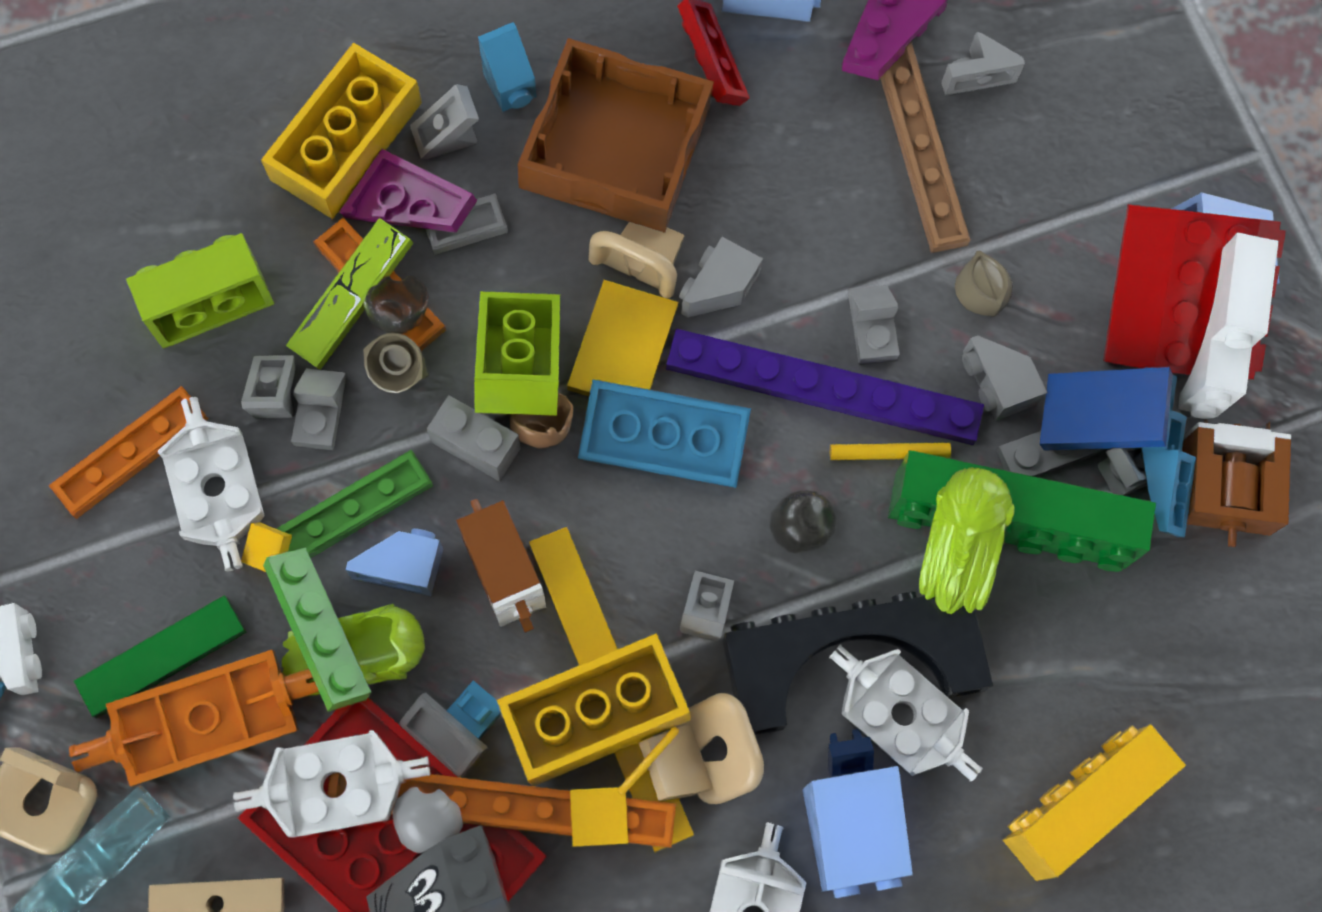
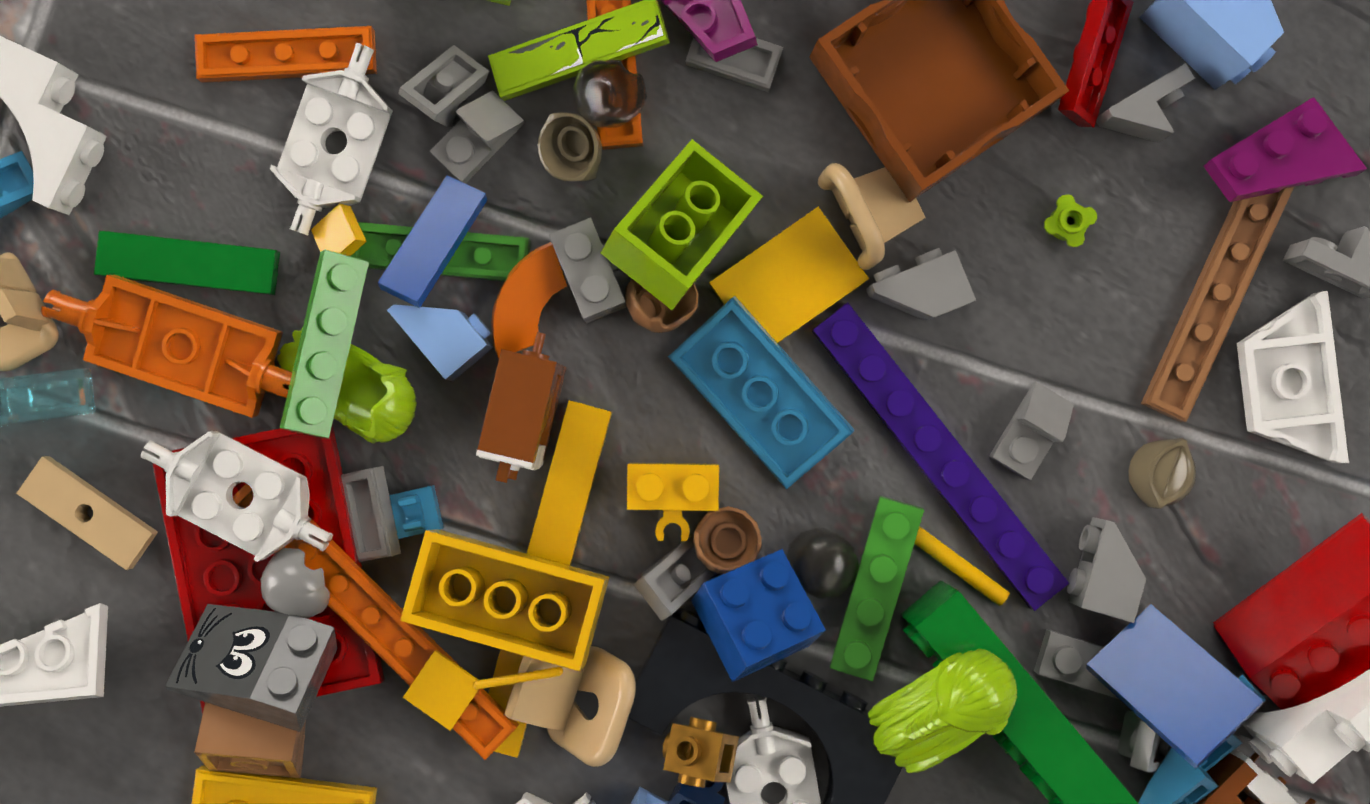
camera: 45 degrees right, 15 degrees up
none -> tile [377,175,487,308]
none -> orange tile [491,242,567,358]
none -> yellow brick [627,463,719,541]
none -> pearl gold brick [662,717,739,788]
none -> blue brick [691,549,826,682]
none -> medium nougat hair [693,506,762,575]
none -> bright green plate [829,495,924,682]
none -> lime plate [1044,195,1097,247]
none -> light grey slope [1096,63,1195,142]
none -> white wing [1236,291,1349,463]

